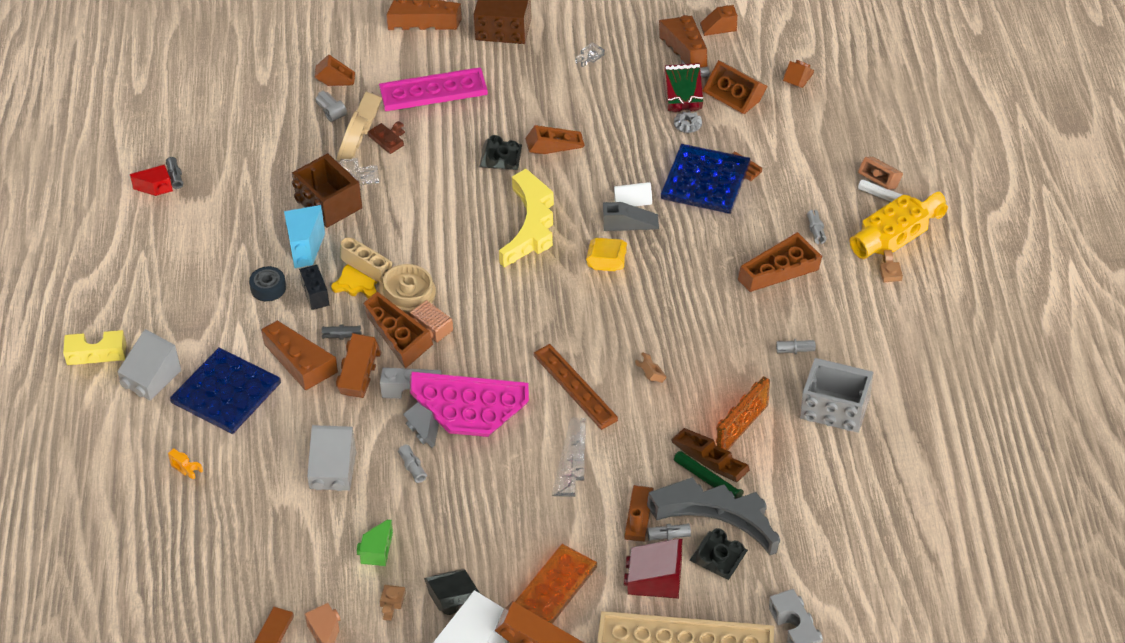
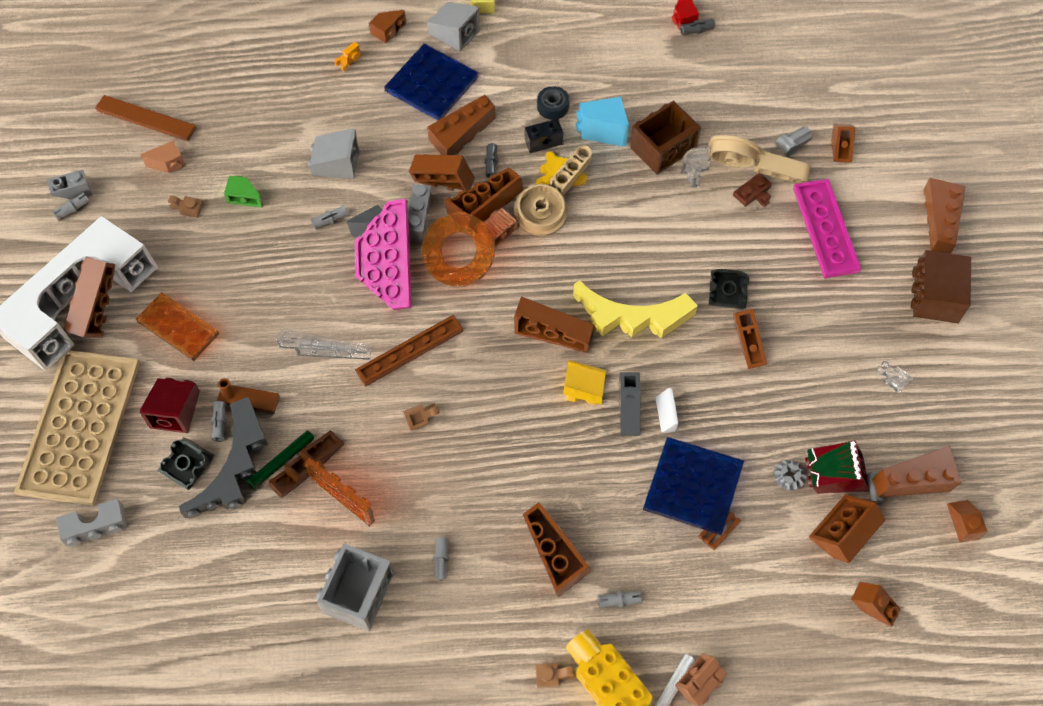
camera: 90 degrees right, 15 degrees up
pearl dark grey slope [424,569,479,615] -> none
none -> dark orange slope [369,10,406,43]
none -> clear orange plate [422,213,495,287]
none -> dark orange wedge [514,296,594,353]

